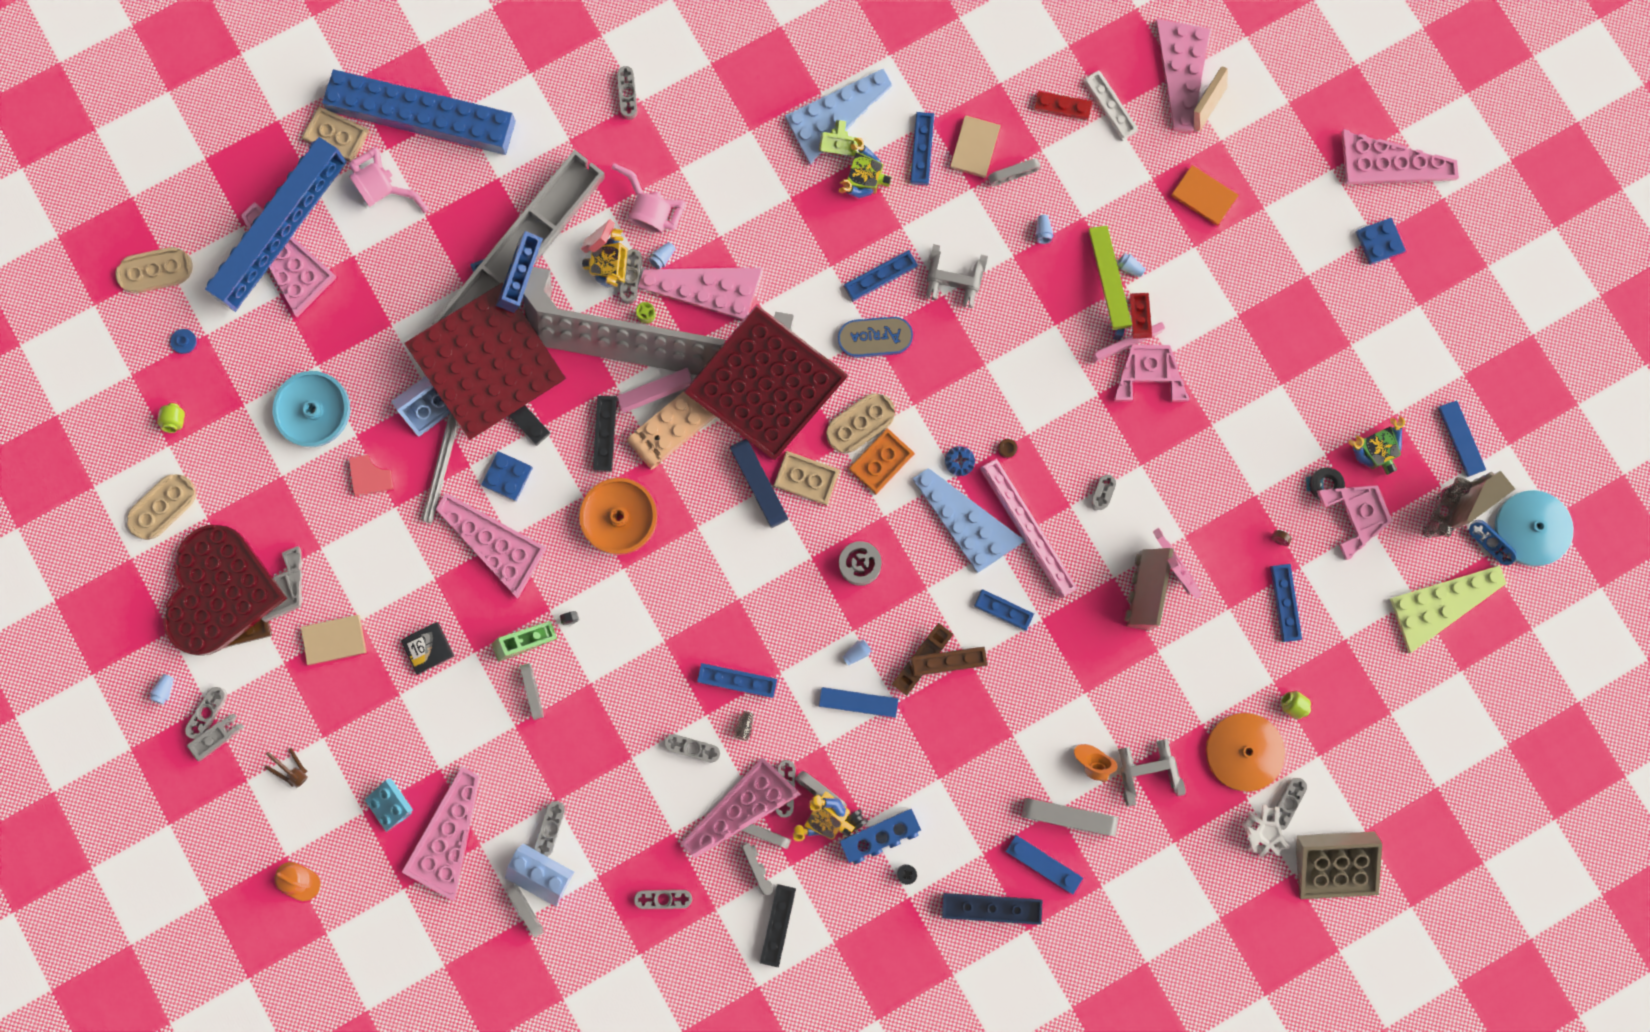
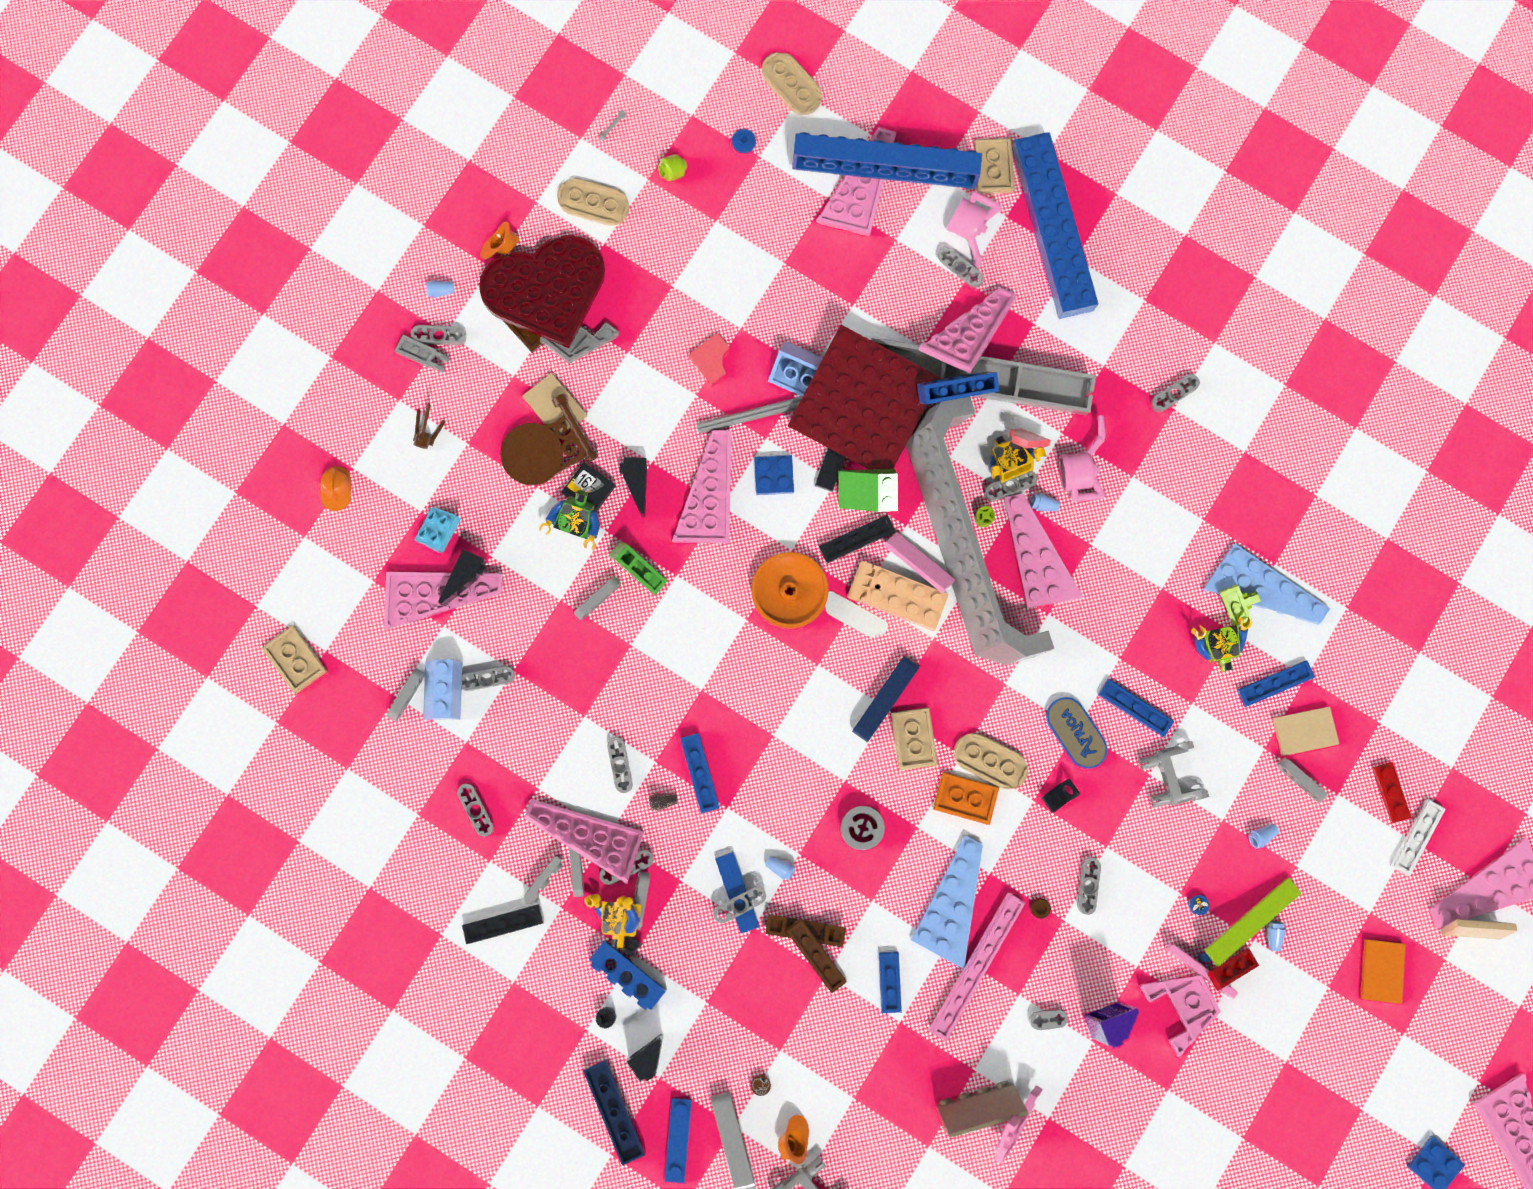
camera: 60 degrees right, 0 degrees up
medium azure dish [273,371,350,448] -> none
tile [559,611,580,625] -> none
dark red plate [684,304,848,460] -> none
blue gear [945,446,975,476] -> none
none -> tan tile [261,625,328,694]
none -> black slope [438,550,487,606]
none -> orange piece [480,222,519,259]
none -> reddish brown piece [500,393,599,486]
none -> torso [539,490,600,550]
none -> light grey hinge [599,111,626,141]
none -> black slope [620,457,647,518]
none -> black slope [626,1034,663,1082]
none -> light grey beam [713,887,766,923]
none -> reddish brown tile [751,1075,771,1096]
none -> white sticker [825,591,888,637]
none -> bright green slope [838,469,898,512]
none -> bright pink wing [919,287,1017,374]
none -> light grey beam [938,247,984,288]
none -> black bracket [1042,779,1080,813]
none -> light grey beam [1077,858,1101,915]
none -> dark purple slope [1083,1001,1139,1048]
none -> tile [1188,895,1210,915]

